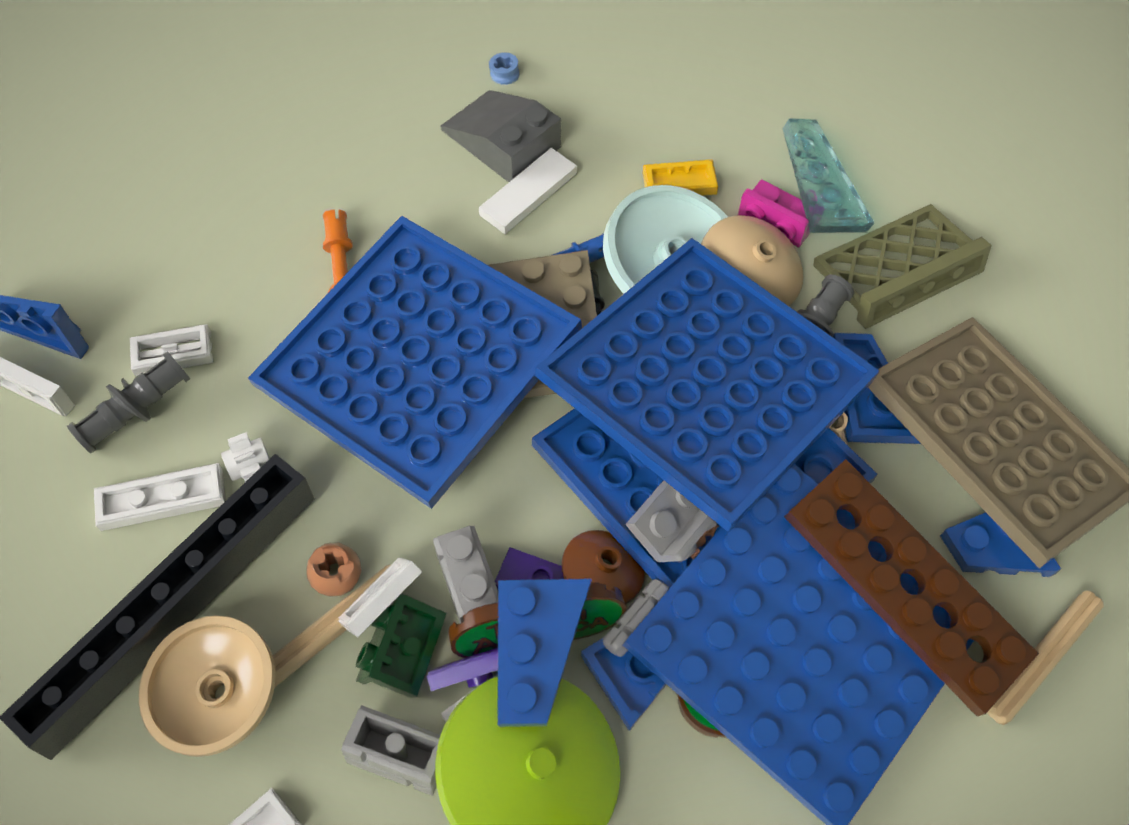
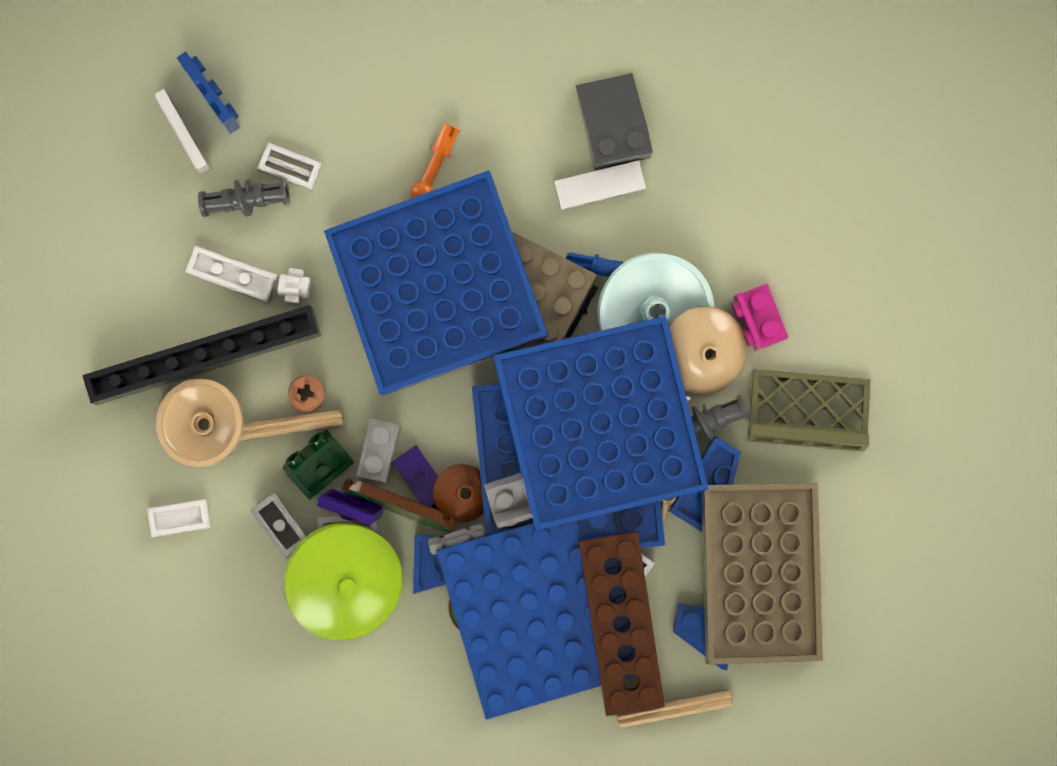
camera: 30 degrees right, 25 degrees up
white tile [338,558,422,638] -> none
medium blue bush [489,52,519,85] -> none
blue wing [498,579,592,727] -> none
yellow plate [643,159,719,196] -> none
clear light blue wing [782,118,874,233] -> none

